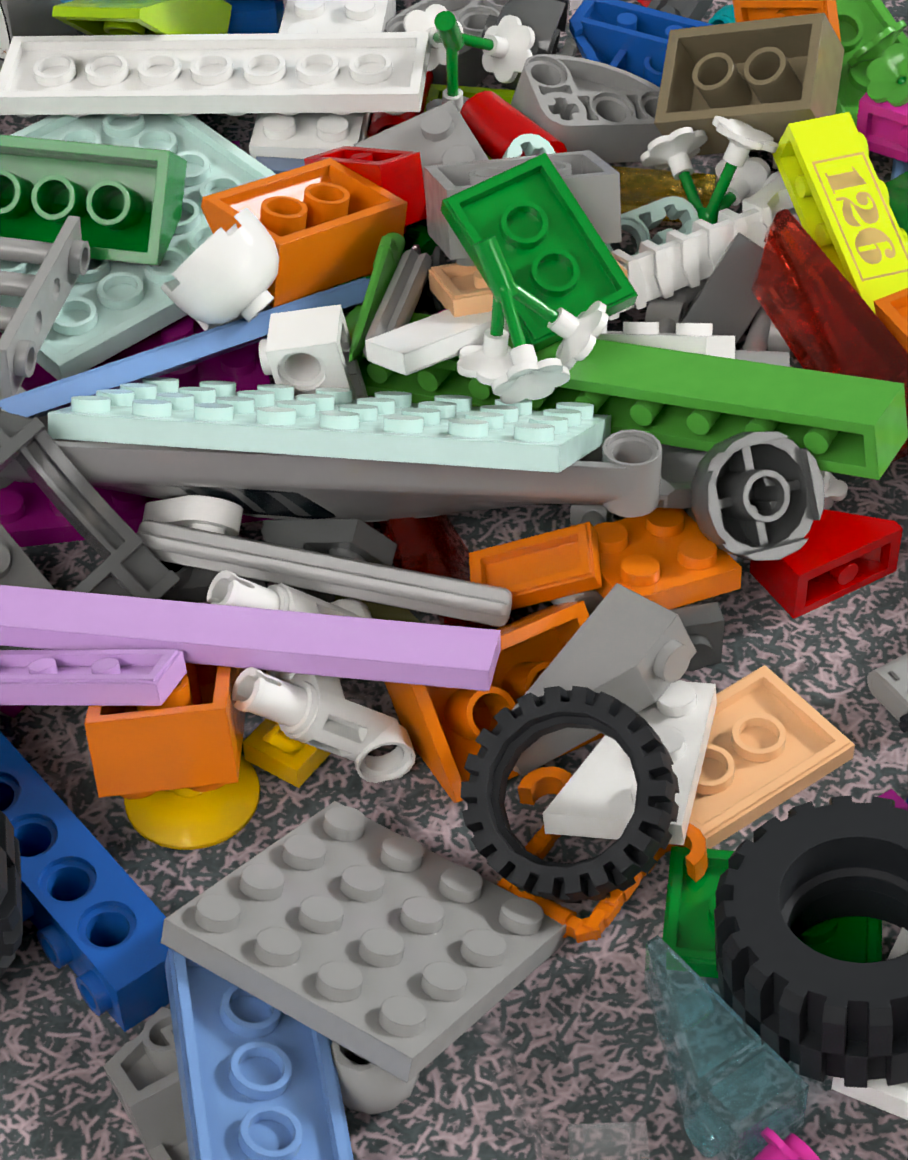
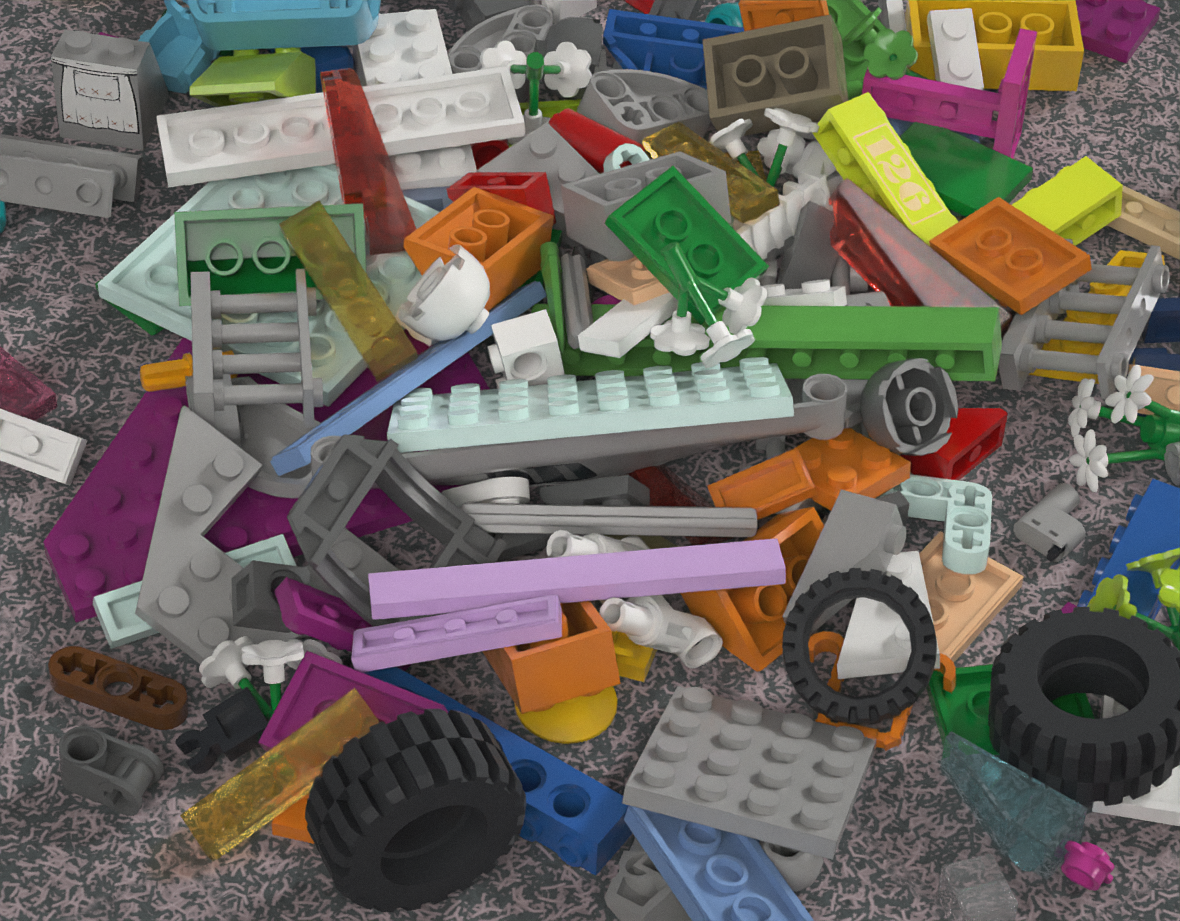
camera: 20 degrees left, 0 degrees up
none -> clear yellow plate [279,200,418,382]
none -> clear red wedge [320,68,416,255]
none -> clear yellow plate [642,122,780,224]
none -> light aqua beam [875,474,992,574]

